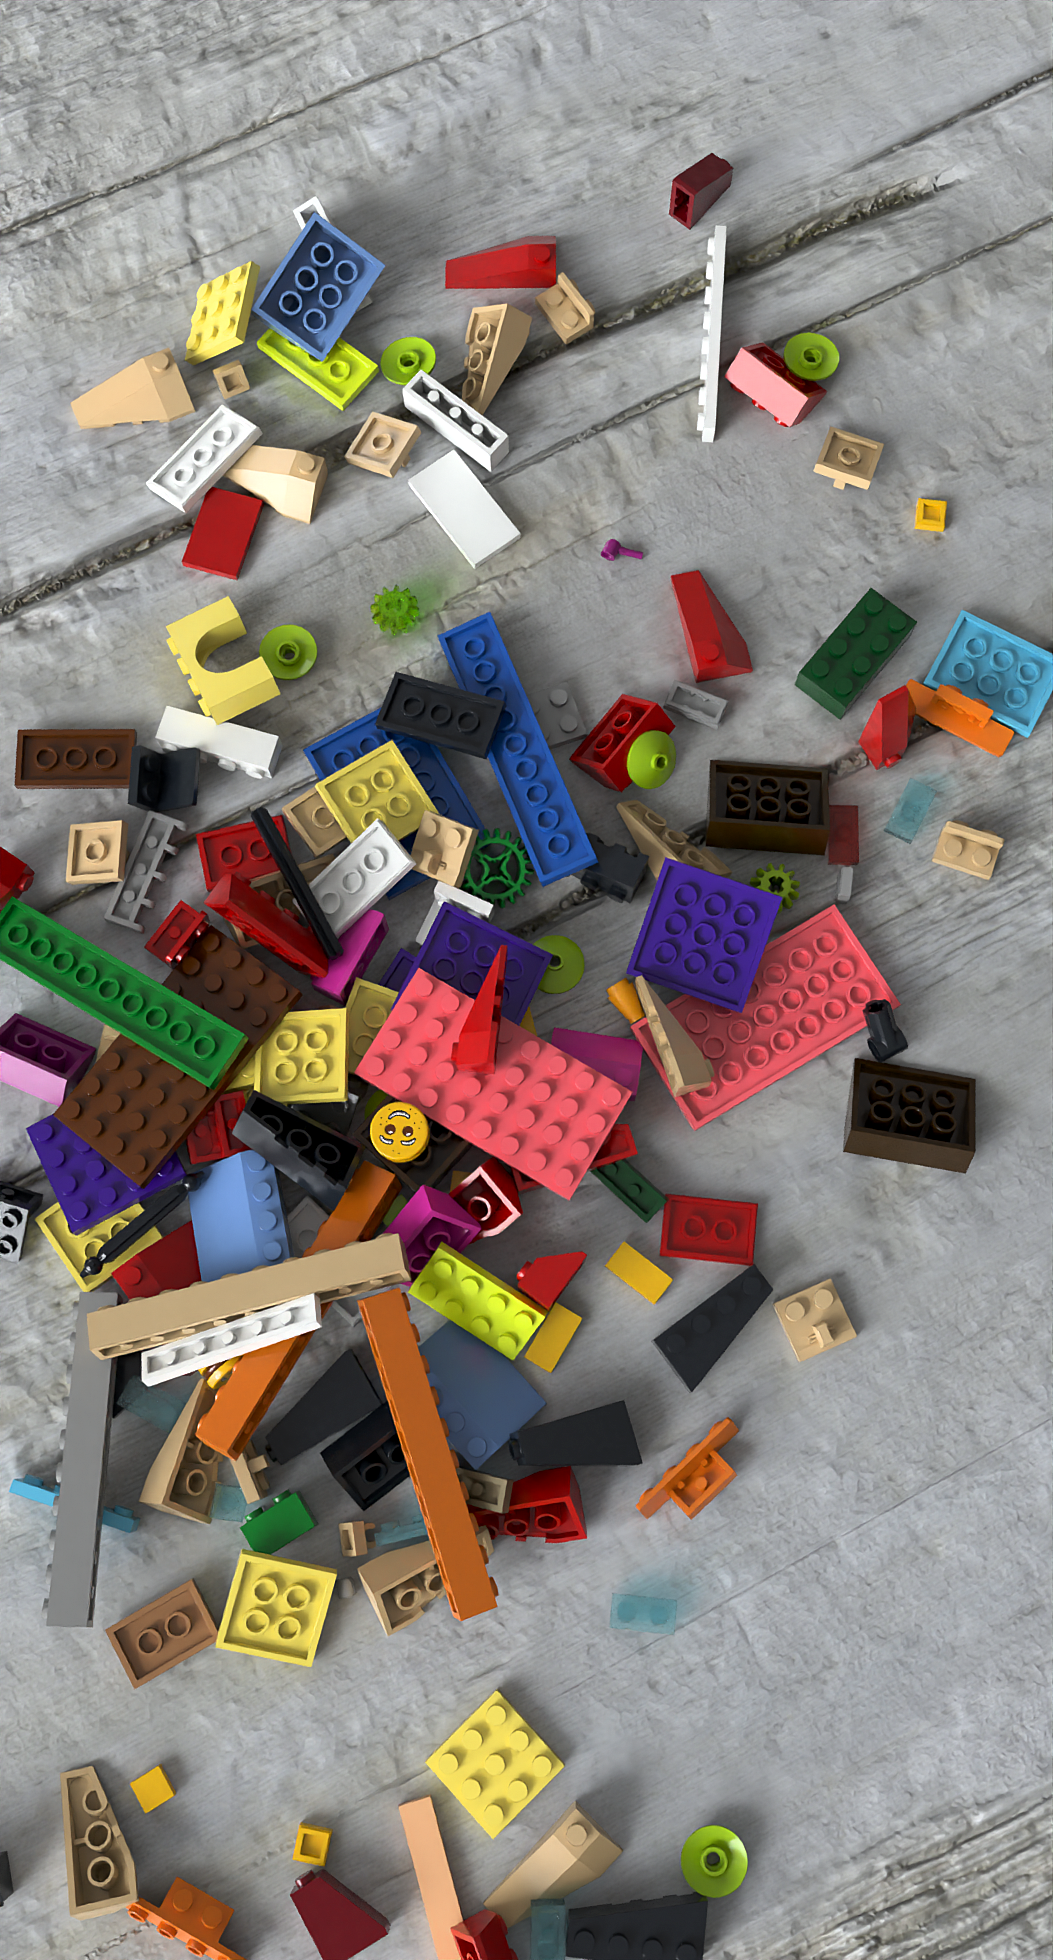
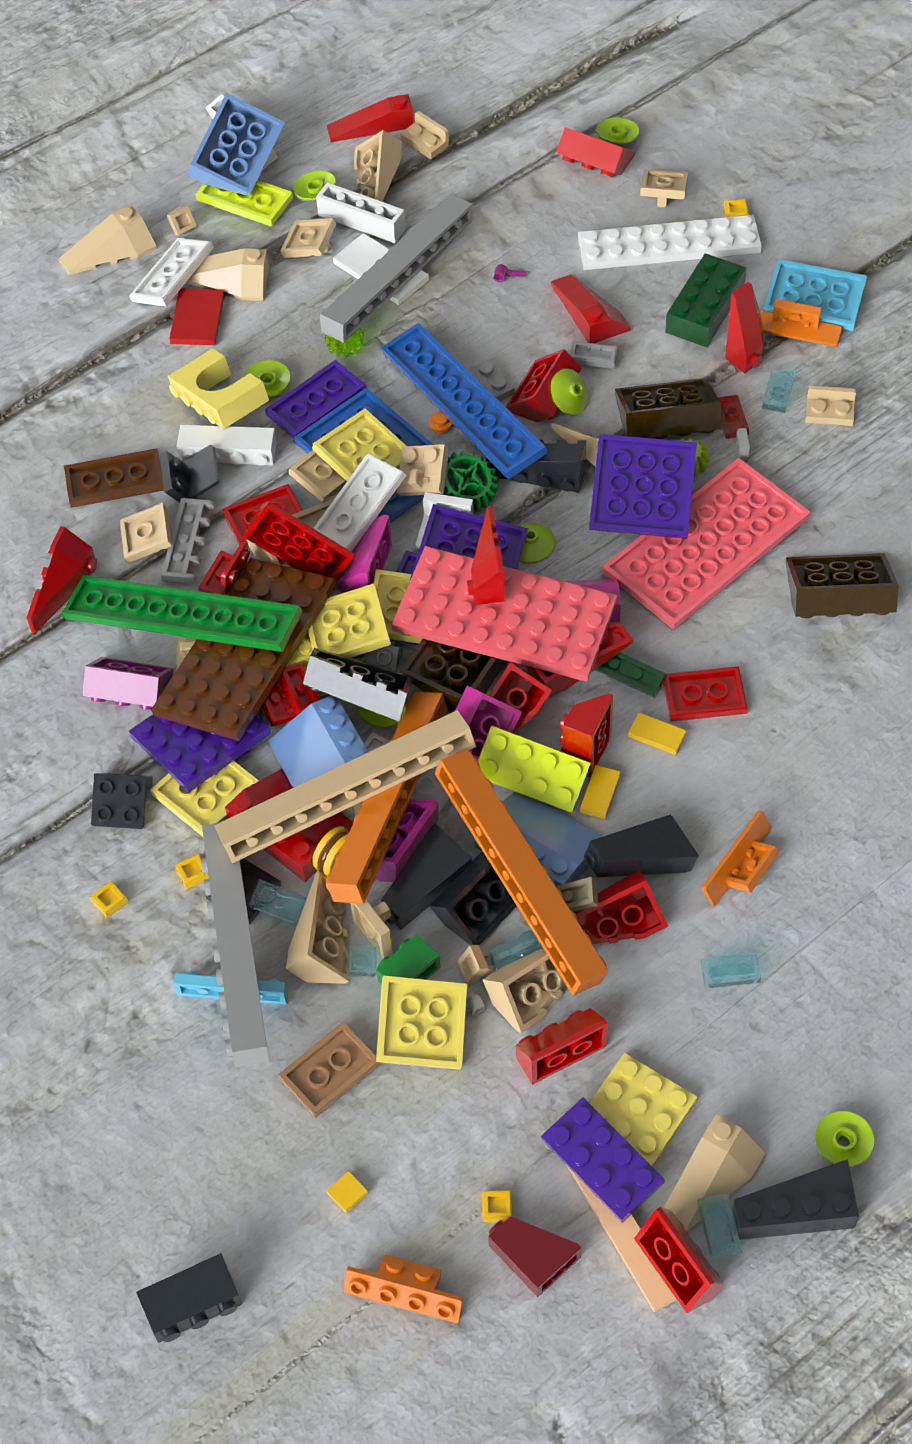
camera: 10 degrees left, 20 degrees down
tan wedge [60,1766,139,1921] -> none
black wheel [80,1171,205,1278] -> none
white plate [141,1293,322,1387] -> none
light yellow plate [185,261,260,366] -> none
black axle [251,807,344,960] -> none
yellow head [370,1102,430,1163] -> none
black plate [375,672,507,759] -> none
light orange cone [606,978,645,1024] -> none
tan wedge [635,975,714,1098] -> none
black wedge [651,1264,774,1393] -> none
dark red slope [669,153,734,230] -> none
white plate [697,225,727,443] -> none
tan hinge [773,1278,857,1362] -> none
black piece [862,999,908,1063] -> none
none -> yellow tile [175,854,209,890]
none -> dark purple plate [265,360,366,440]
none -> light grey brick [320,194,472,343]
none -> magenta slope [376,800,439,882]
none -> orange plate [429,412,453,434]
none -> red slope [515,1008,608,1085]
none -> dark purple plate [541,1097,665,1223]
none -> white plate [578,215,762,270]

